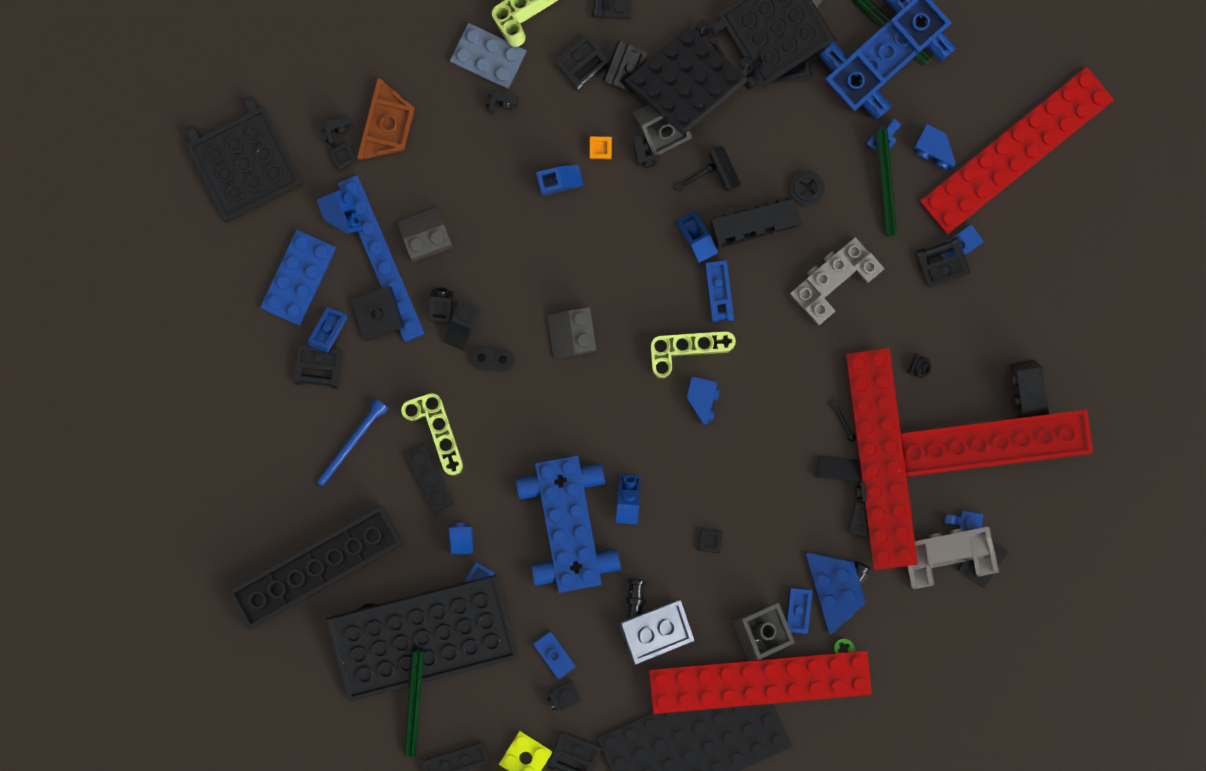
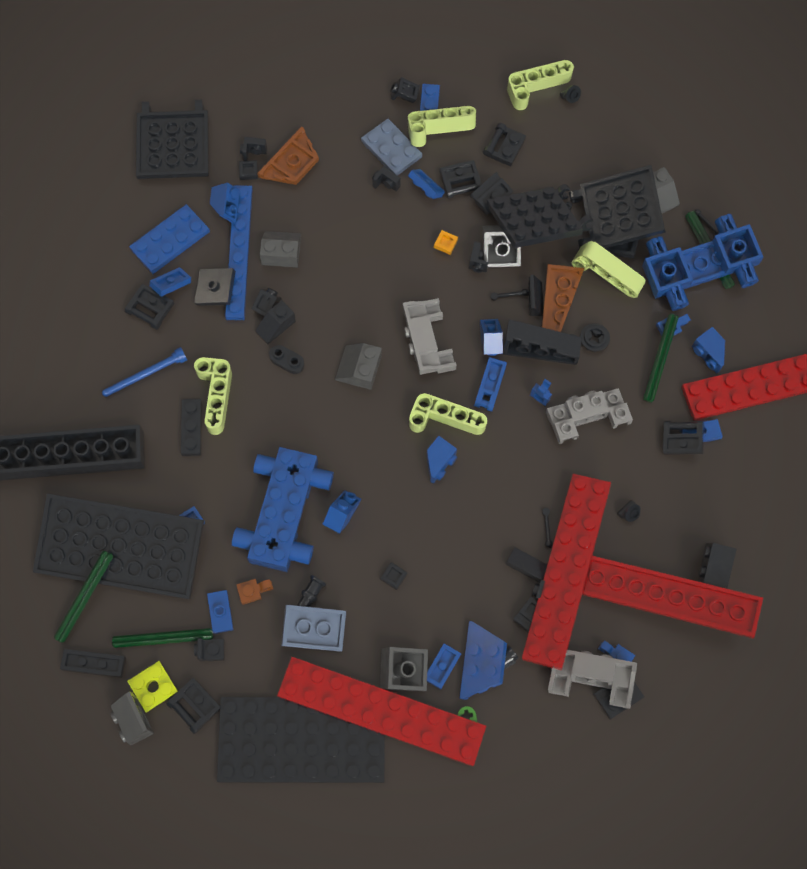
camera: 25 degrees right, 15 degrees down
blue slope [449,523,474,554] -> none
blue slope [536,165,584,196] -> none
none -> dark green axle [112,628,213,648]
none -> dark orange plate [237,579,274,605]
none -> light grey bracket [403,298,457,375]
none -> blue plate [408,169,445,199]
none -> blue plate [530,379,552,406]
none -> dark orange wing [542,264,584,332]
none -> yellowish green beam [571,241,646,298]

